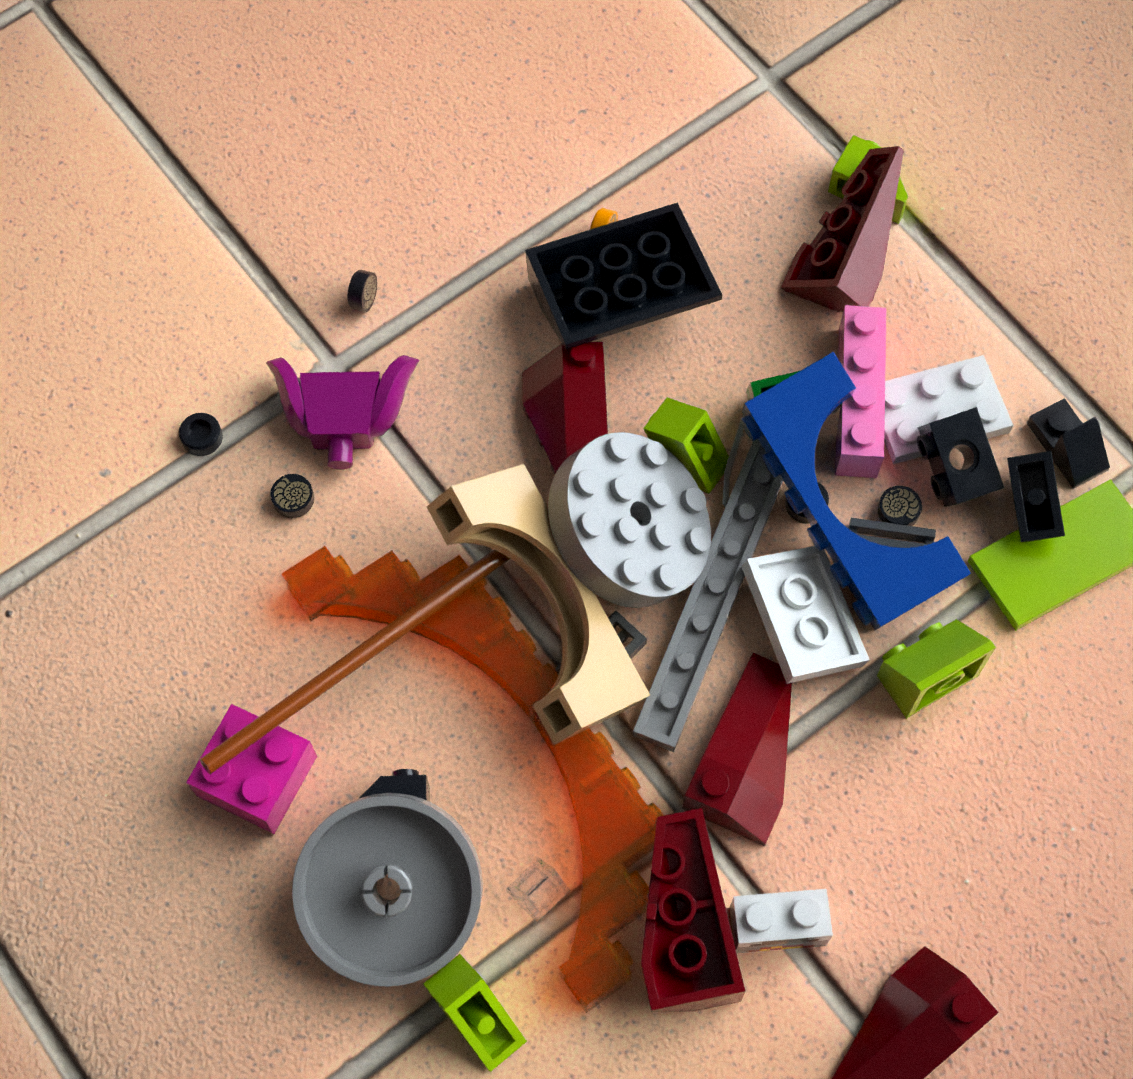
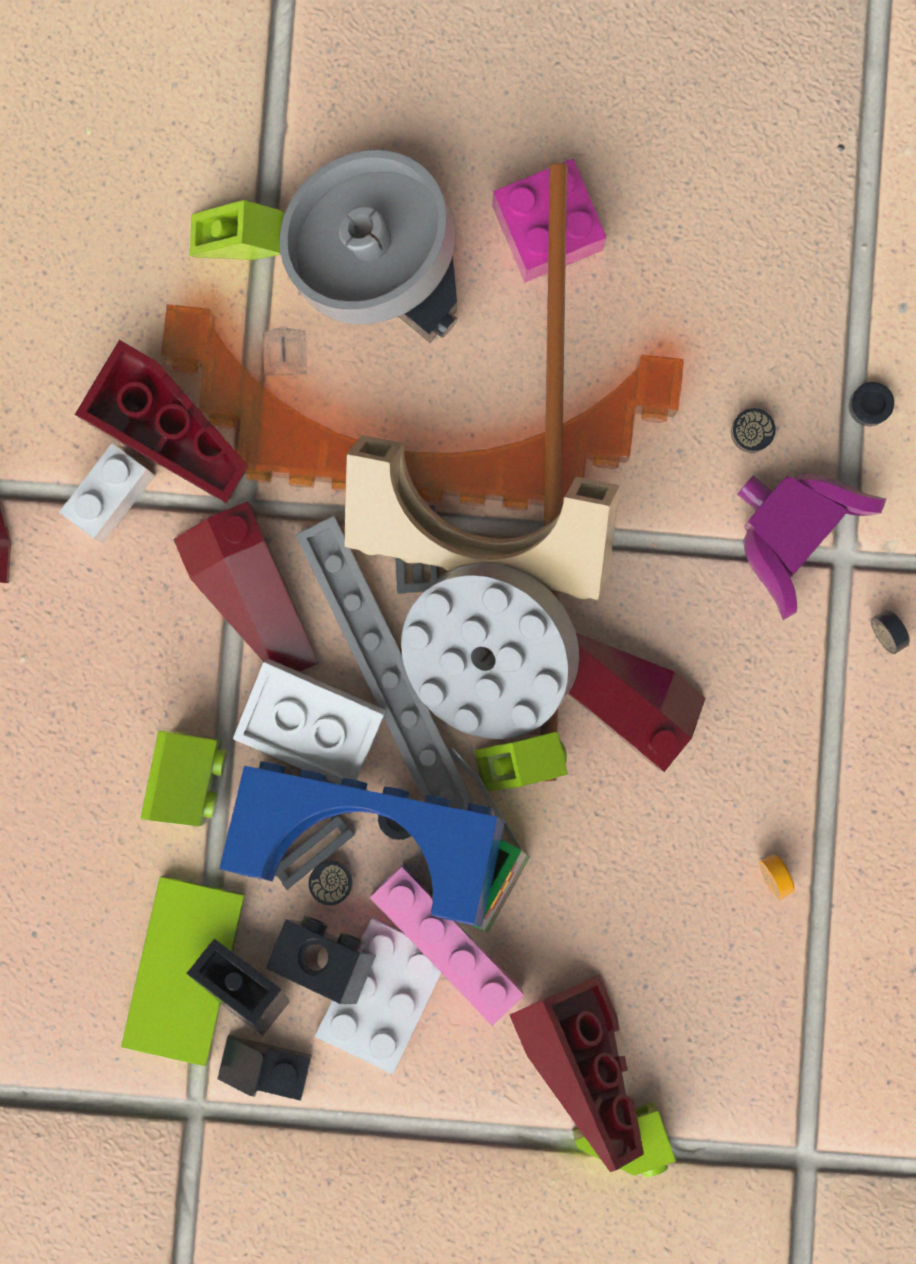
camera: 130 degrees right, 20 degrees up
black slope [525,202,722,349] -> none

